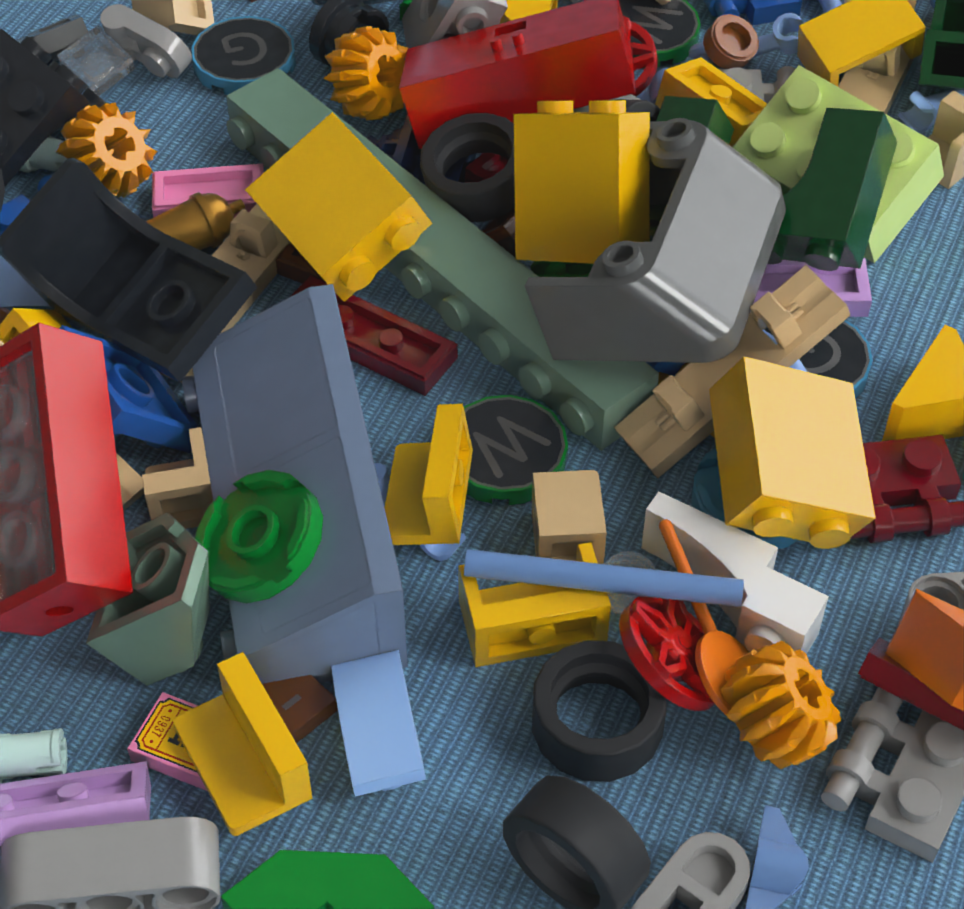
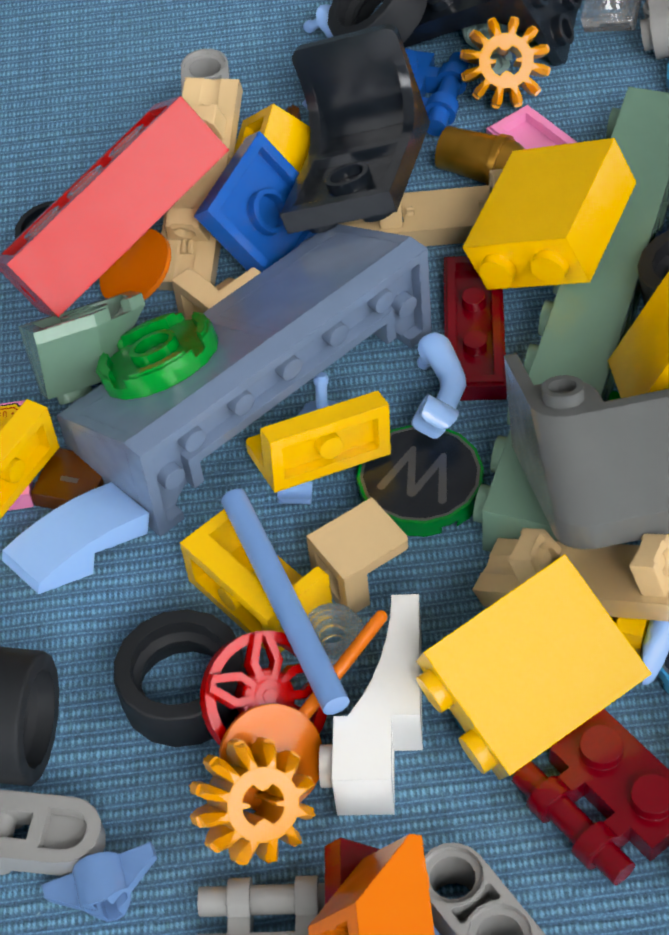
camera: 65 degrees right, 0 degrees up
none -> light blue piece [411,332,467,439]

